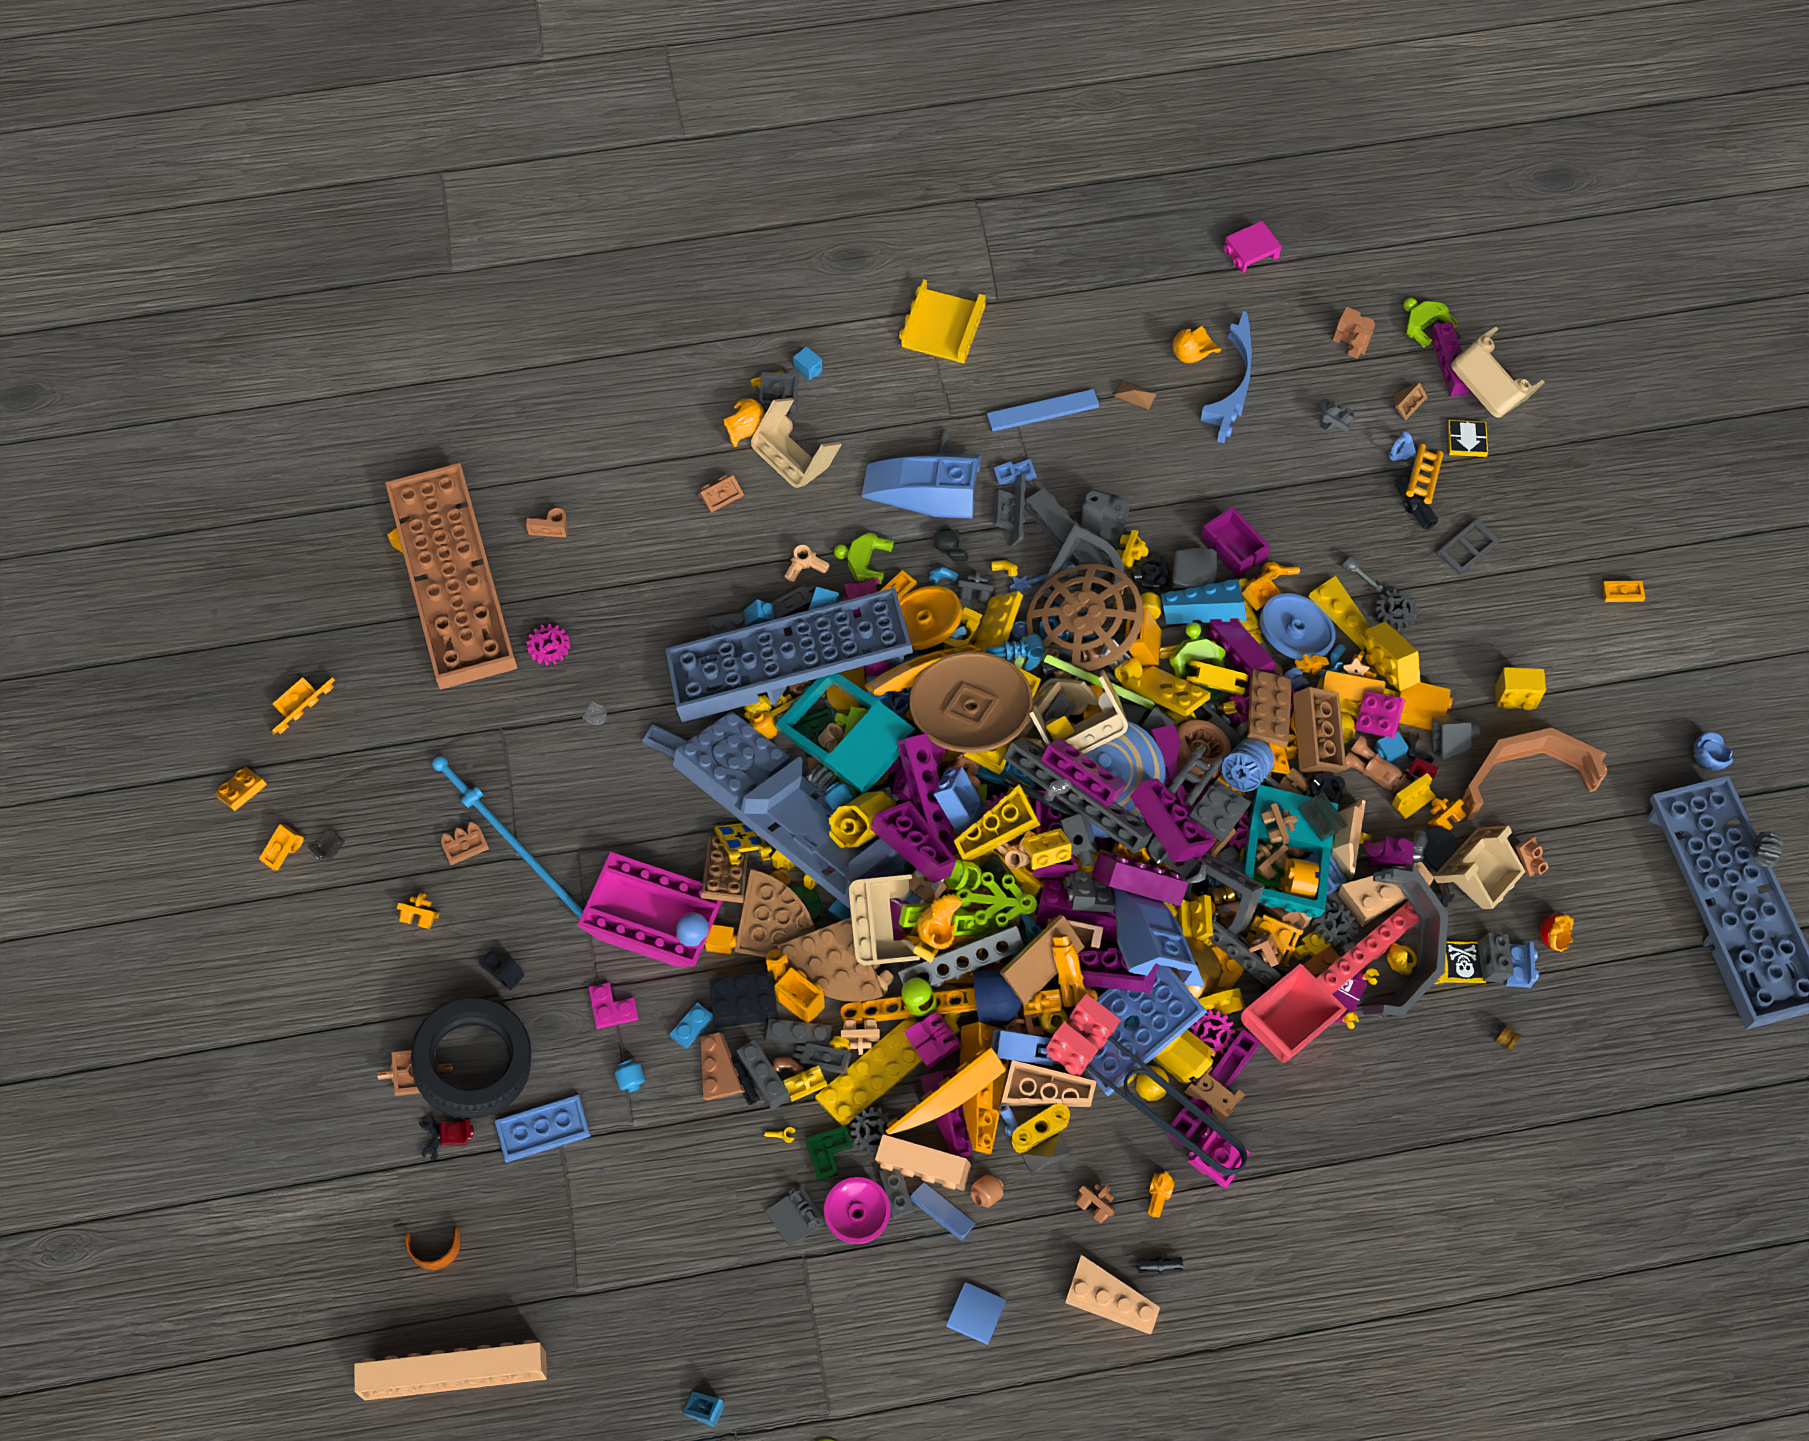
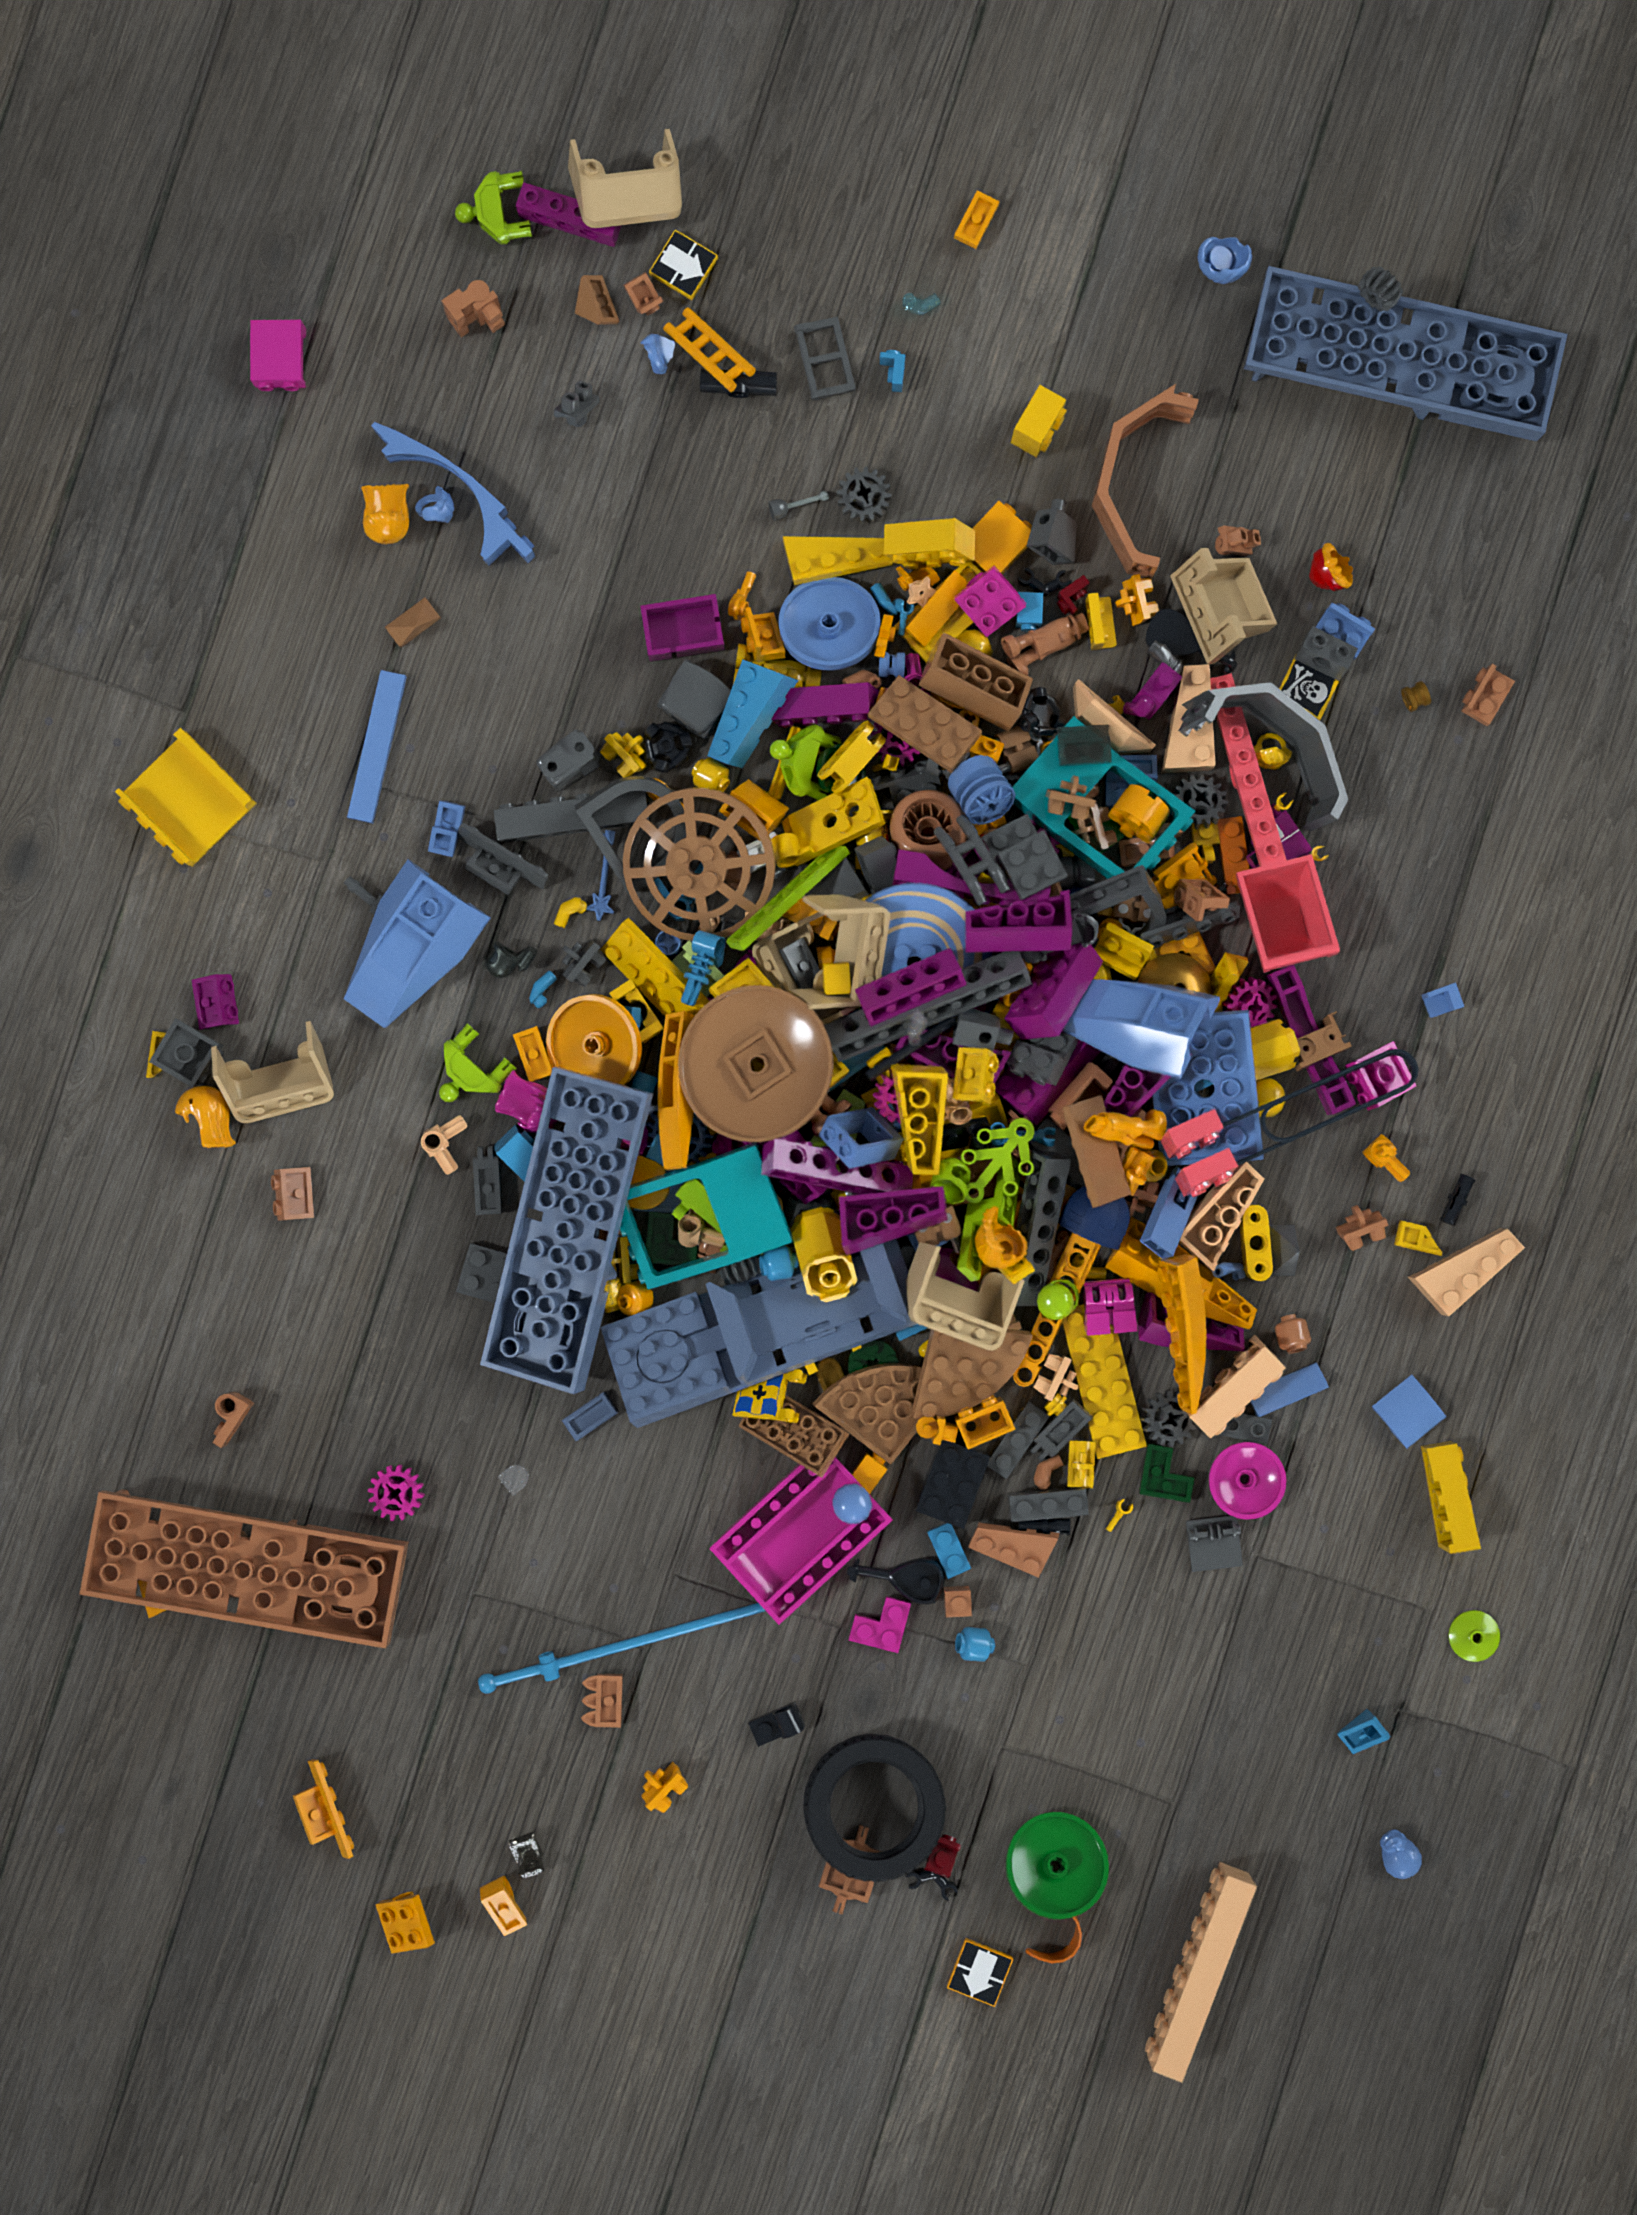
camera: 55 degrees left, 25 degrees up
medium blue tile [495,1094,591,1163] -> none
dark azure brick [744,600,775,627] -> none
dark azure brick [793,346,823,381] -> none
none -> magenta bracket [191,974,239,1030]
none -> medium blue piece [415,486,454,523]
none -> nougat bracket [623,272,663,315]
none -> black piece [847,1558,945,1605]
none -> dark azure bracket [880,350,905,392]
none -> clear light blue arm [902,293,941,315]
none -> nougat brick [944,1586,972,1618]
none -> tile [947,1938,1013,2007]
none -> green dish [1005,1812,1109,1919]
none -> yellow tile [1394,1220,1442,1256]
none -> medium blue panel [1421,983,1464,1018]
none -> yellow wedge [1421,1441,1481,1554]
none -> nougat bracket [1461,663,1515,726]

